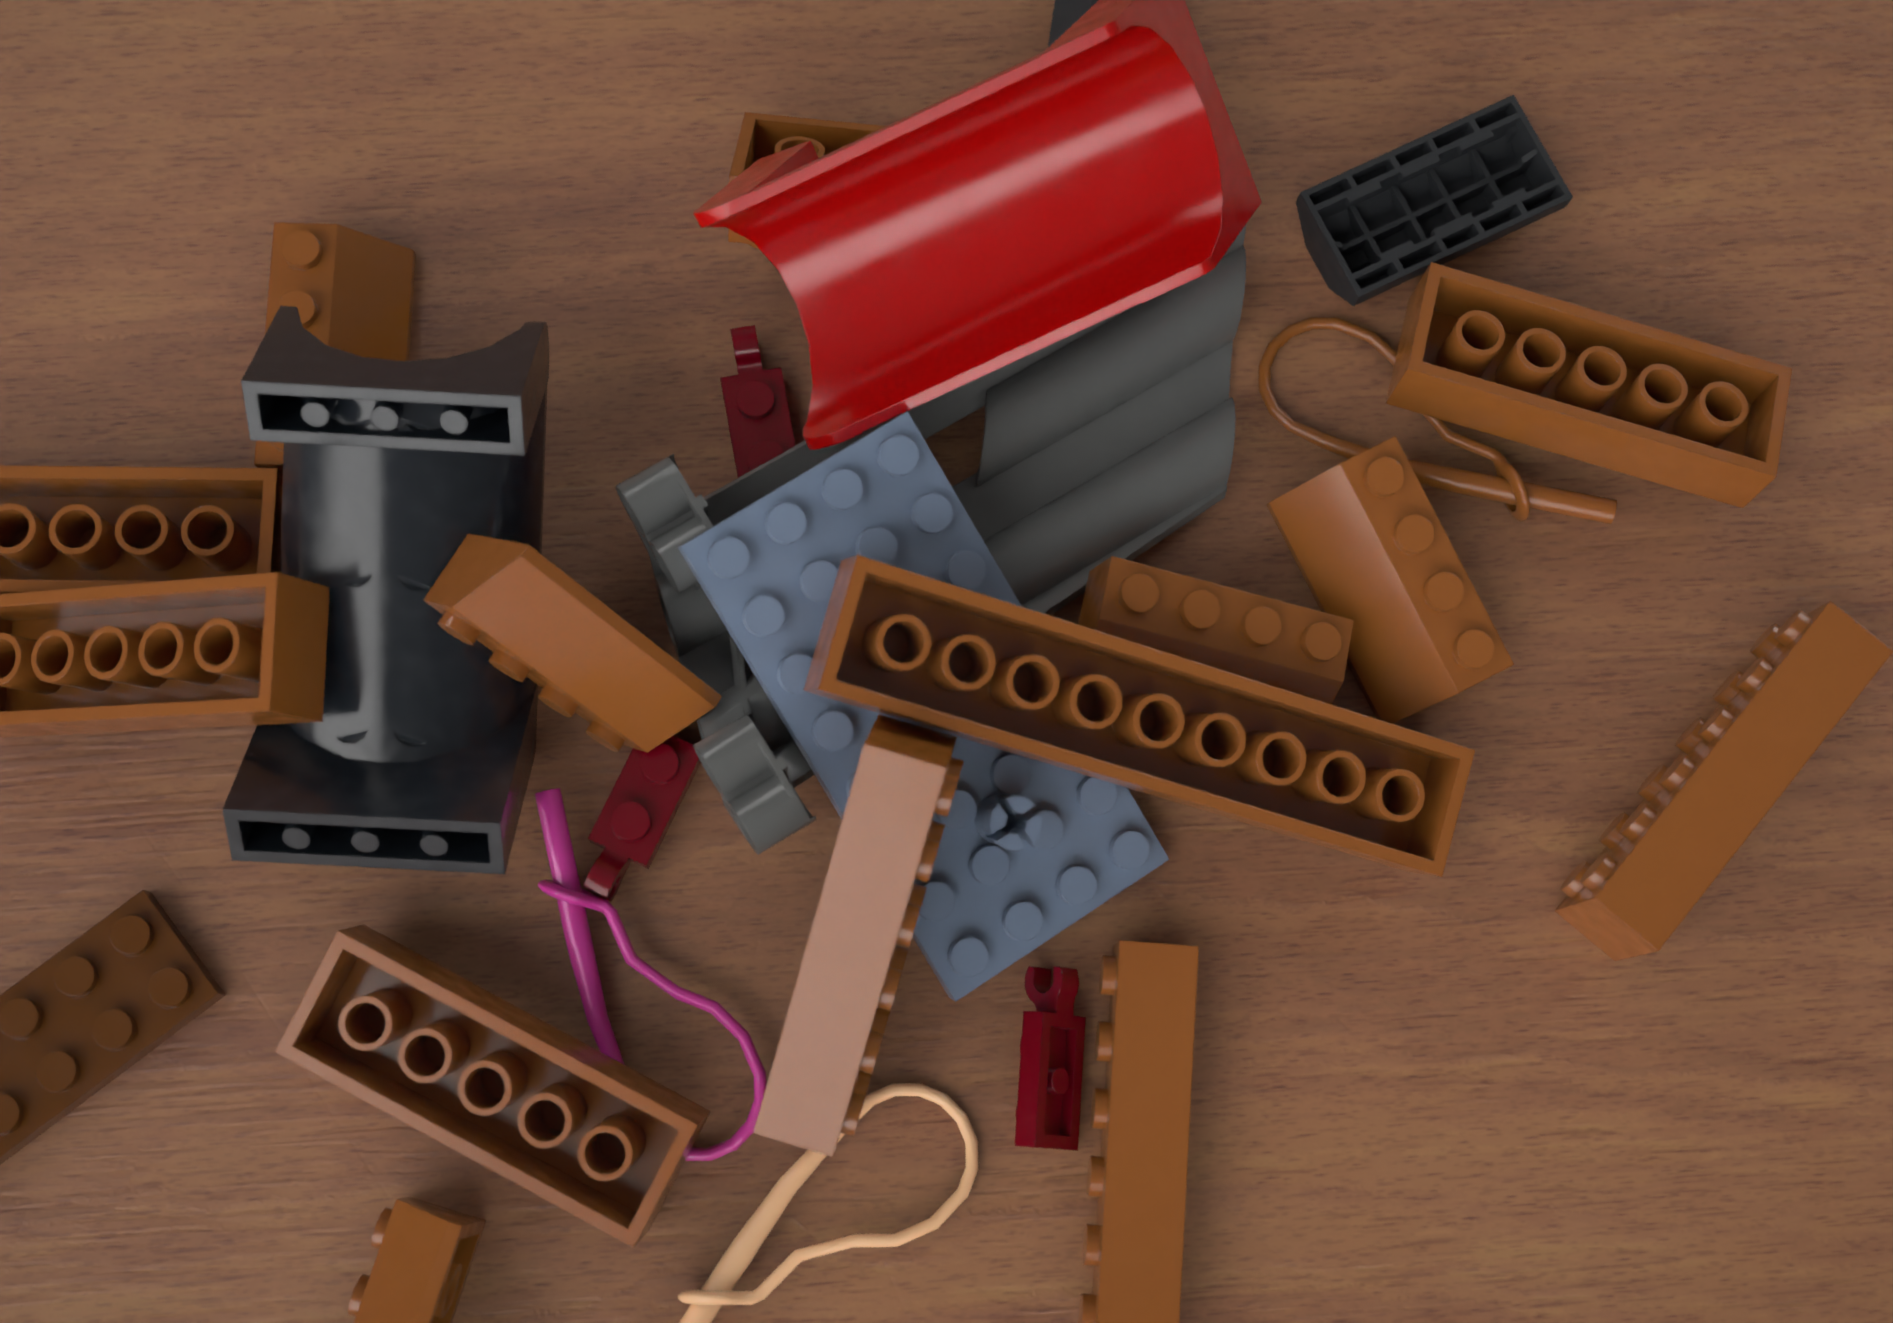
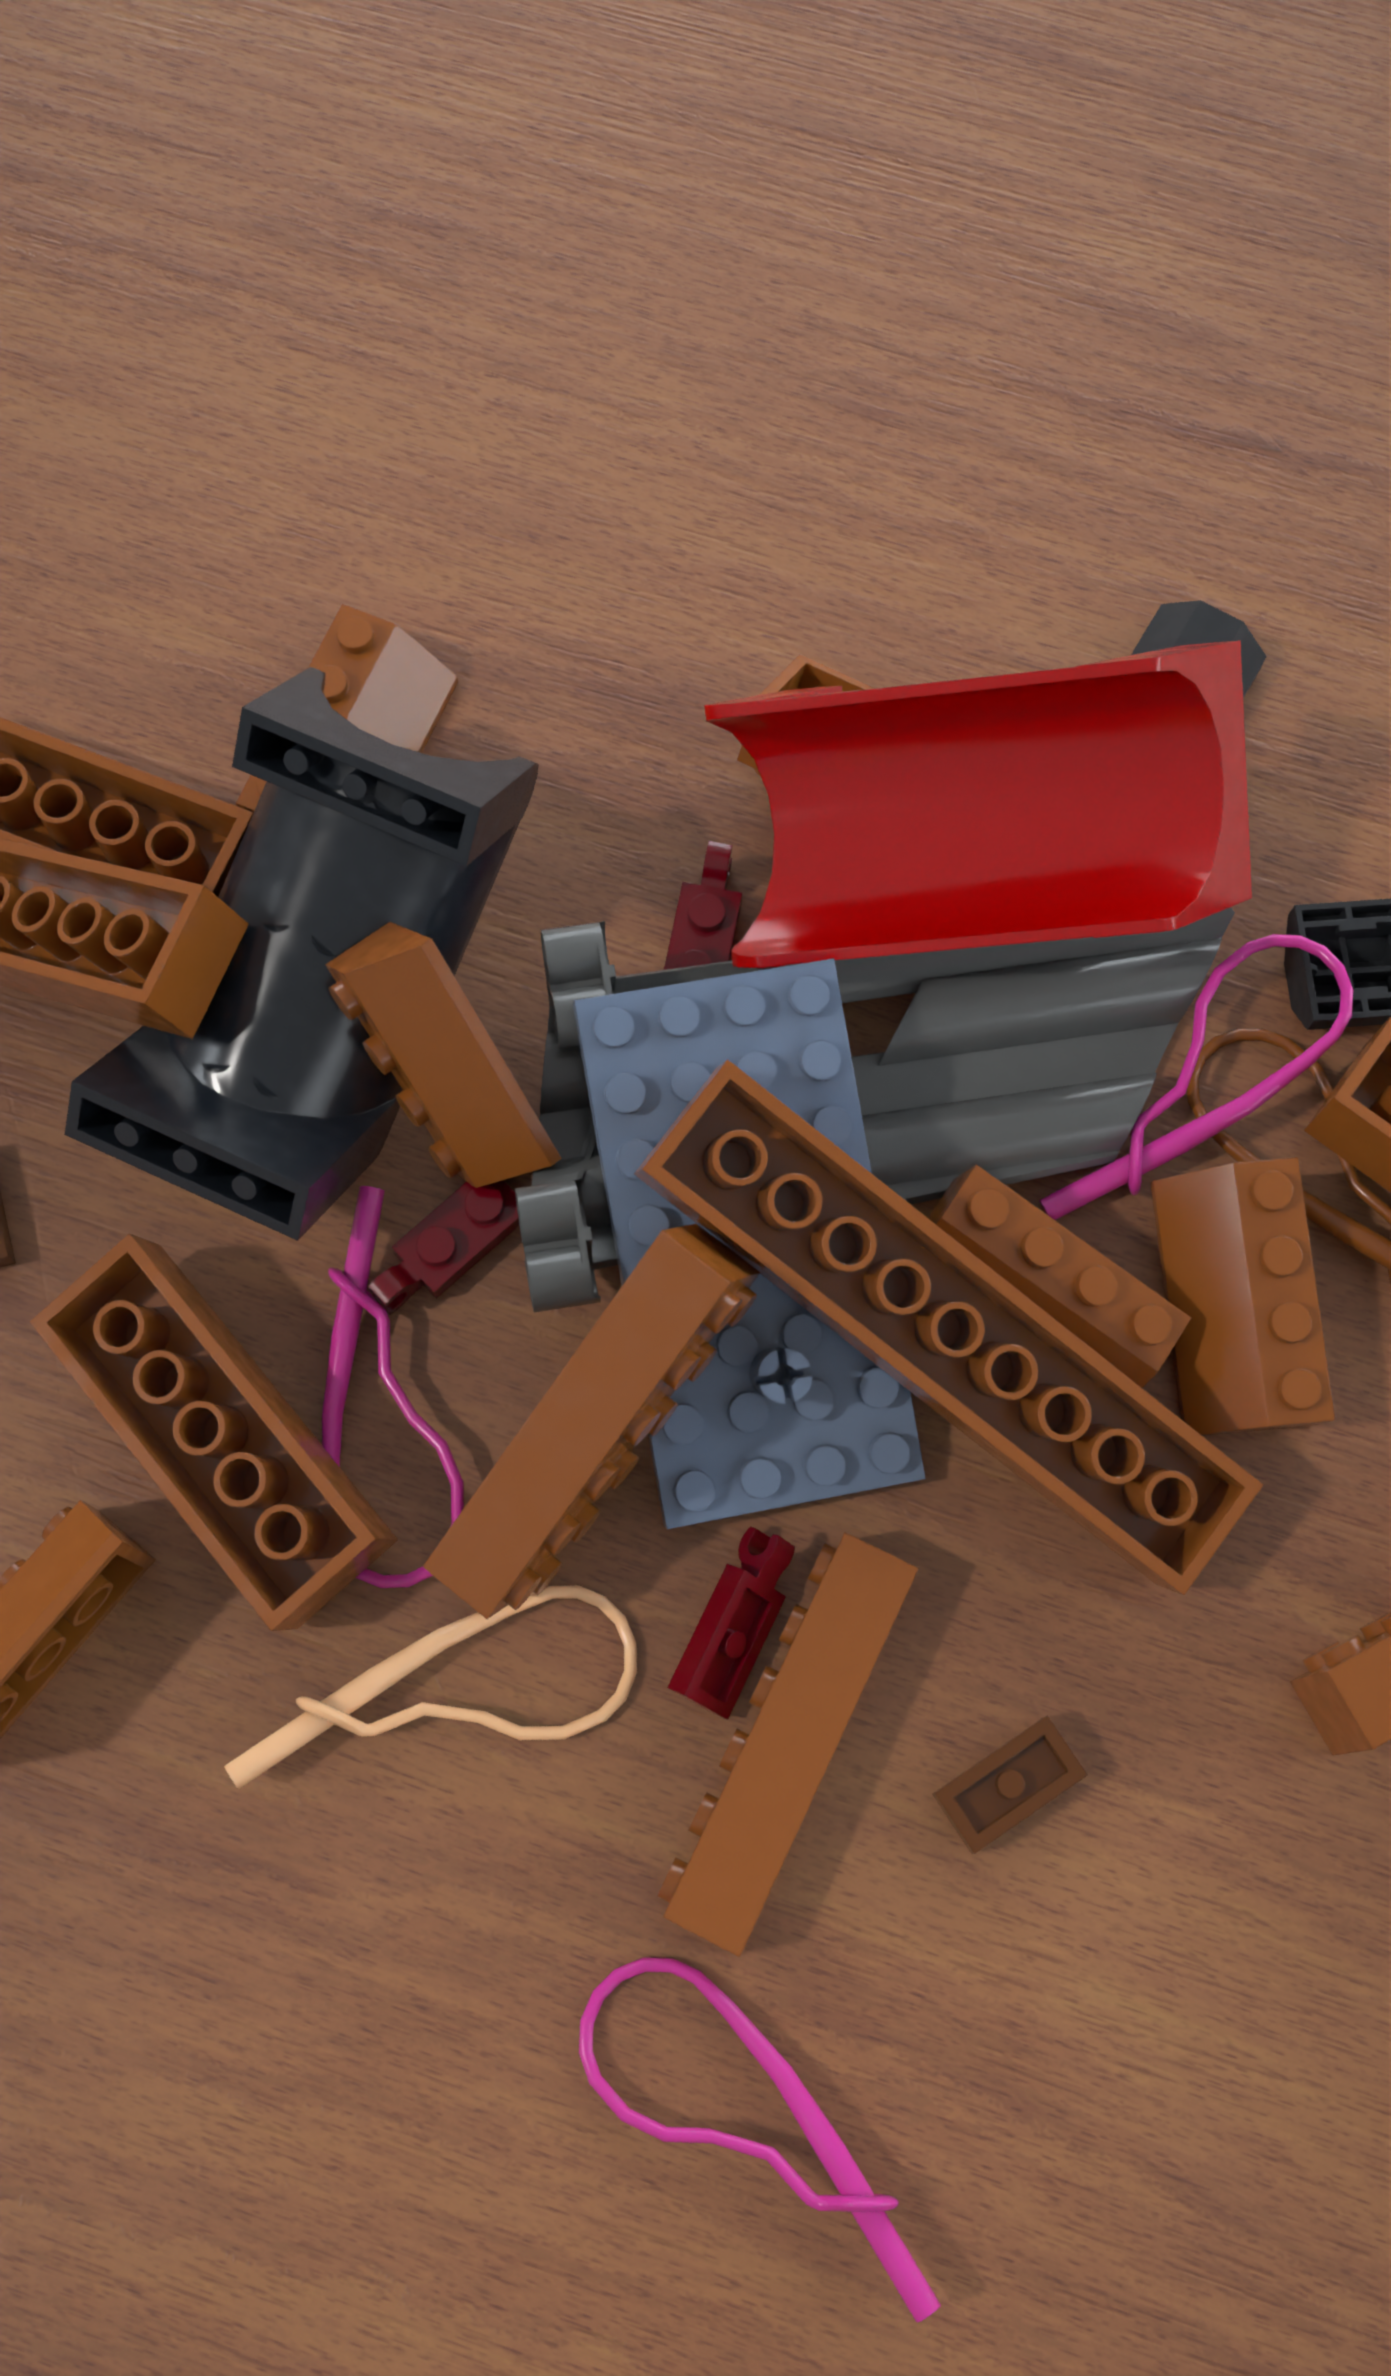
camera: 30 degrees right, 5 degrees down
none -> reddish brown plate [932,1715,1088,1854]
none -> dark pink piece [1039,934,1354,1220]

